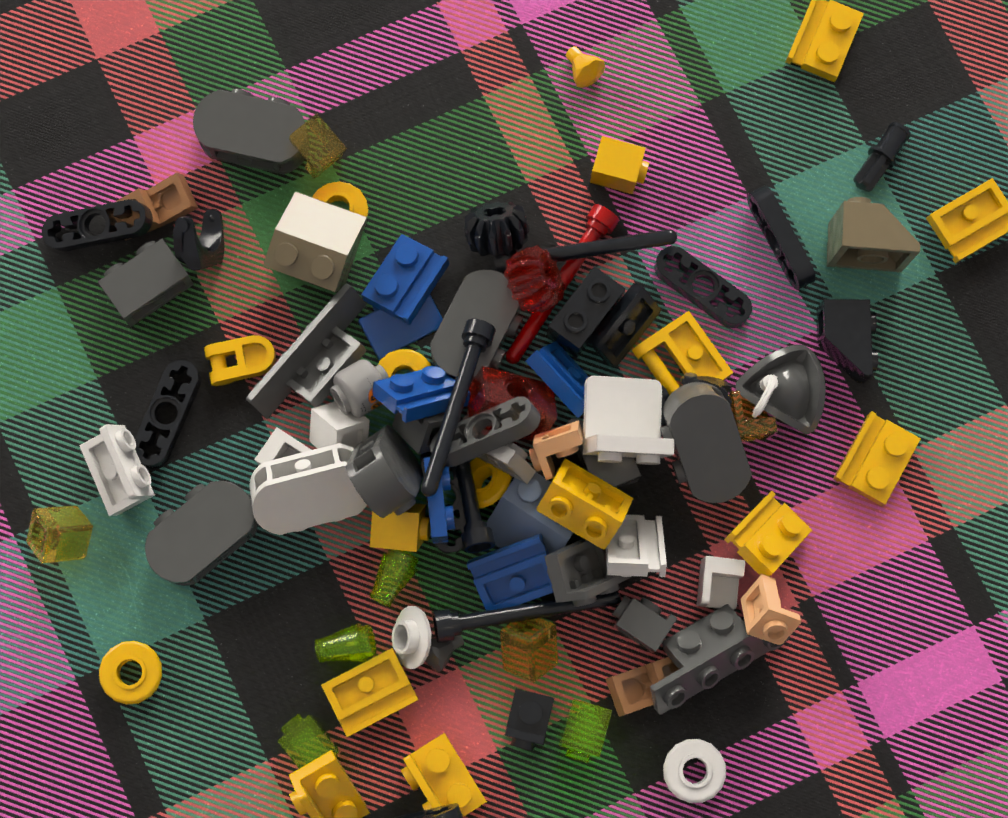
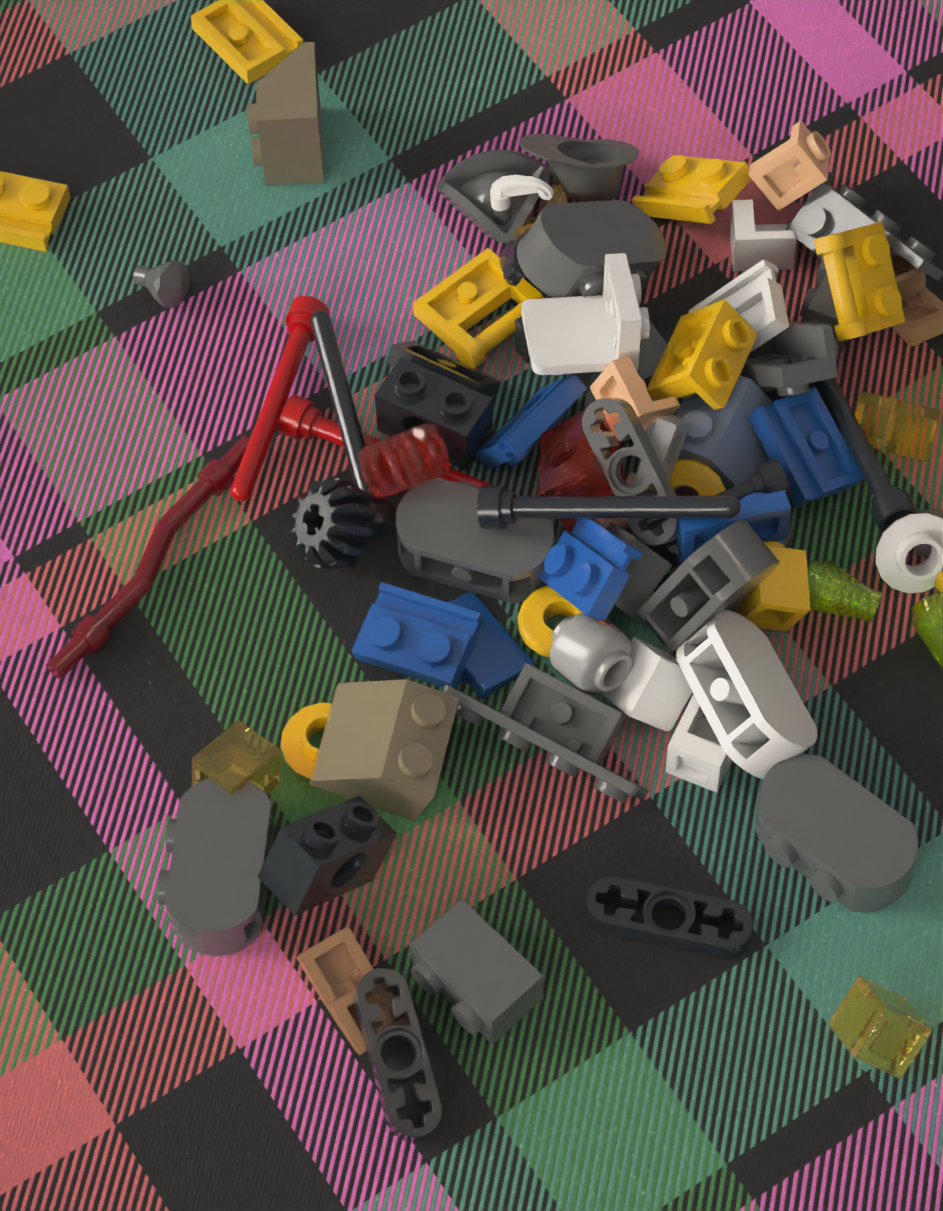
camera: 90 degrees left, 20 degrees down
white bracket [79,424,155,516] -> none
black helmet [173,209,225,271] -> none
yellow plate [204,335,276,386] -> none
yellow rock [565,46,605,88] -> none
yellow brick [590,136,650,194] -> none
black beam [654,246,752,328] -> none
black beam [747,185,816,290] -> none
black slope [817,299,878,383] -> none
yellow plate [833,411,921,507] -> none
black axle [853,122,911,192] -> none
none -> dark red bar [46,435,250,680]
none -> dark grey rock [133,260,190,308]
none -> red piece [231,296,330,502]
none -> black brick [257,796,397,916]
none -> dark grey piece [520,134,639,201]
none -> yellow plate [813,222,906,342]

